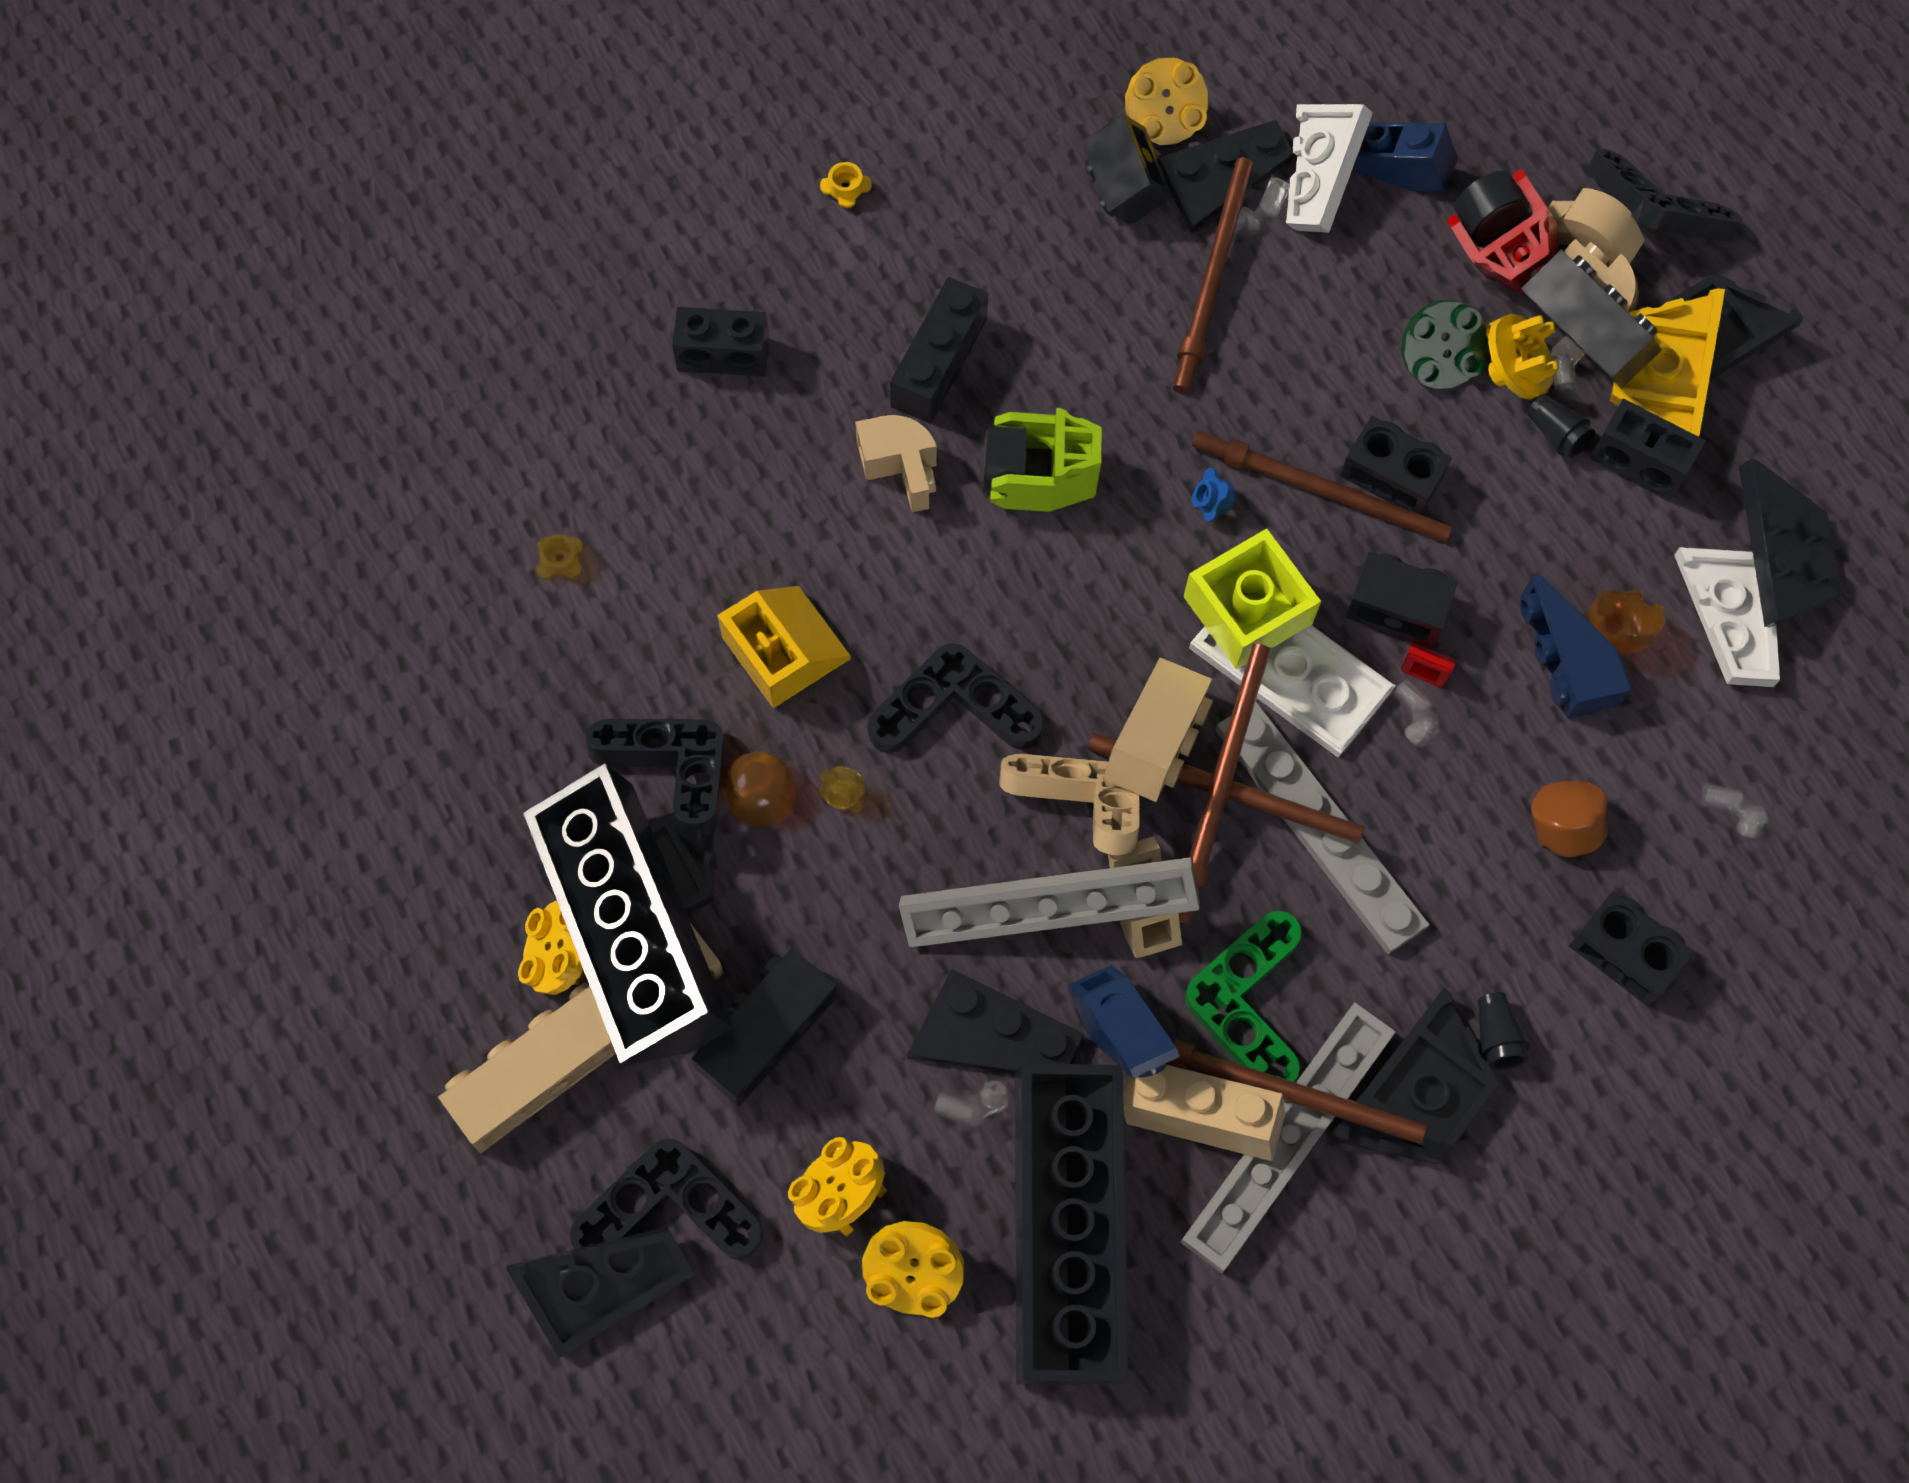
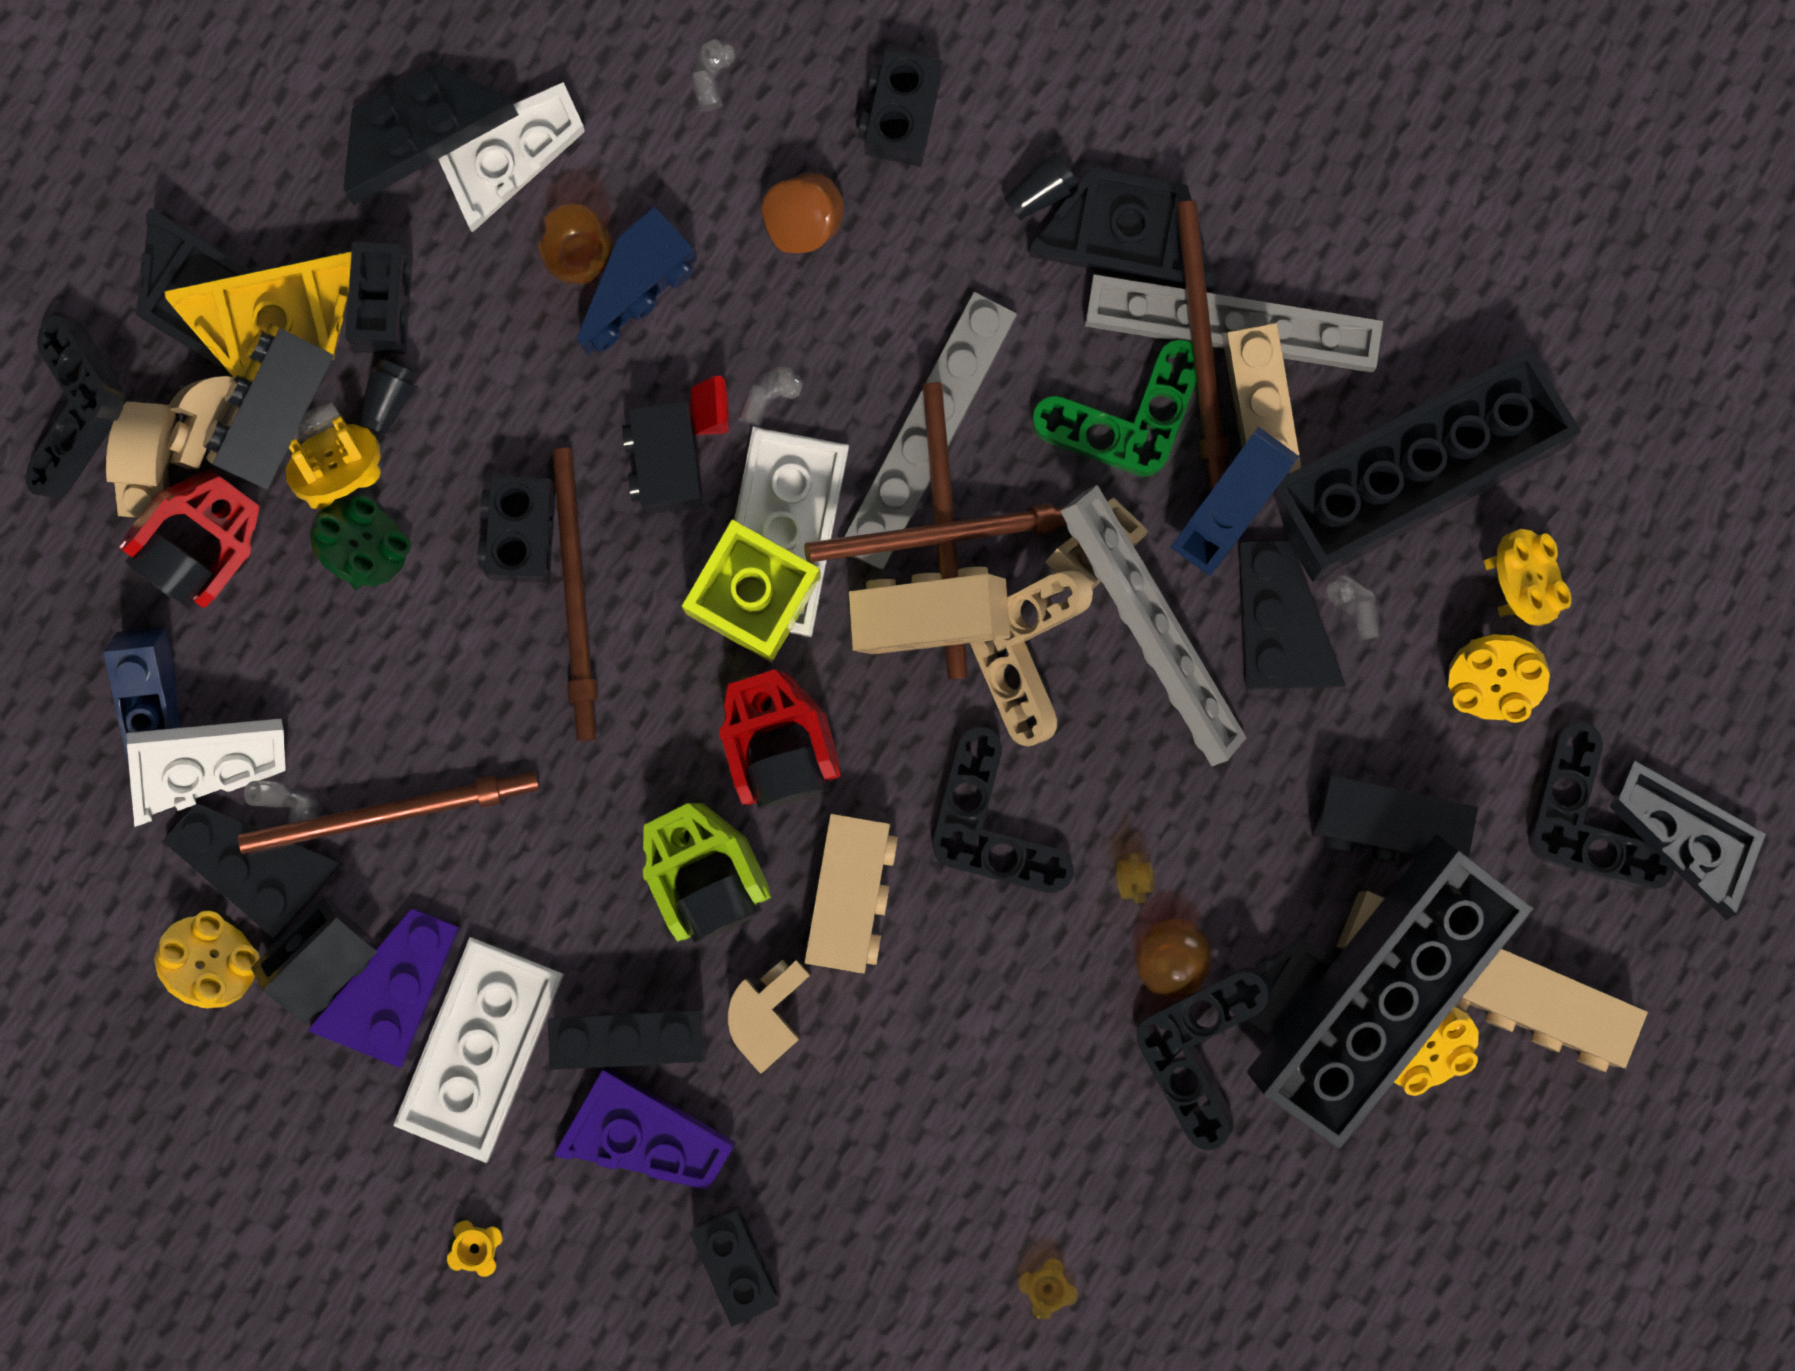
camera: 120 degrees left, 15 degrees up
yellow slope [717,586,851,708] -> none
blue plate [1192,468,1235,522] -> none
none -> dark purple wing [307,909,460,1068]
none -> white tile [393,937,564,1163]
none -> dark purple wing [554,1067,736,1190]
none -> red piece [719,669,842,809]
none -> tan brick [805,814,898,974]

